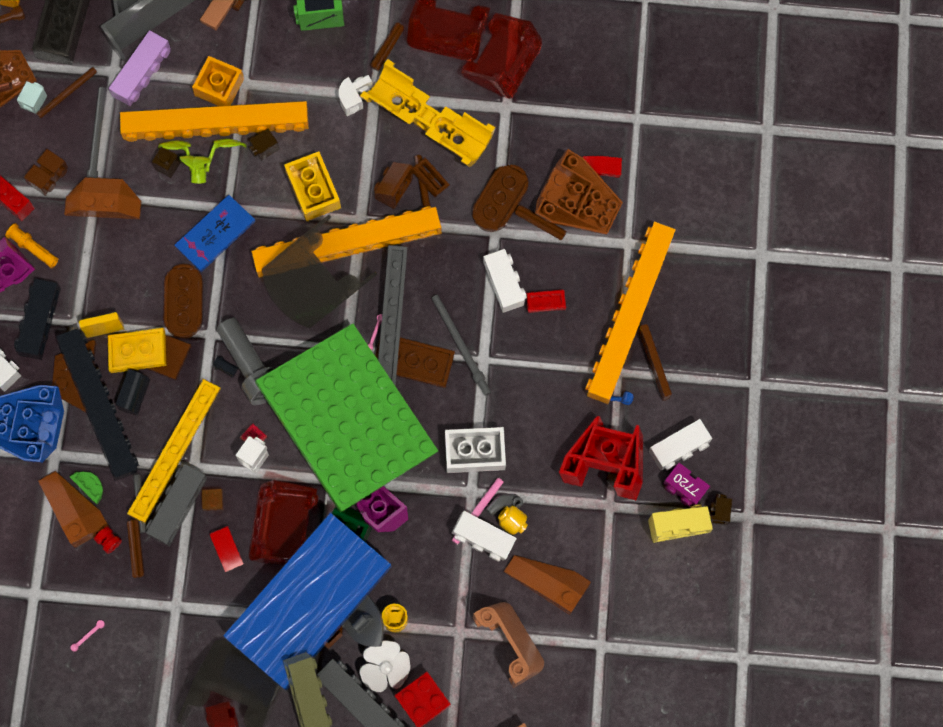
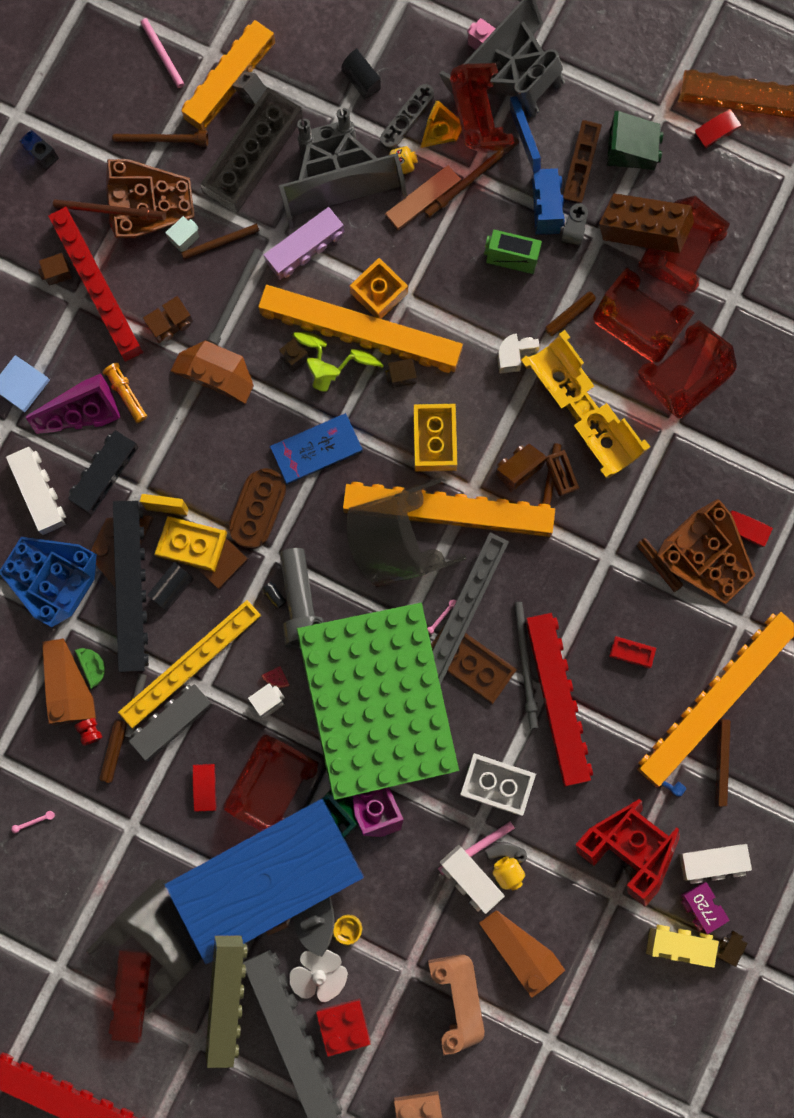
camera: 25 degrees right, 5 degrees up
clear orange plate [202,489,223,511] -> none
reddish brown tile [473,165,528,232] -> none
white brick [483,249,527,313] -> none
none -> red brick [525,613,593,787]

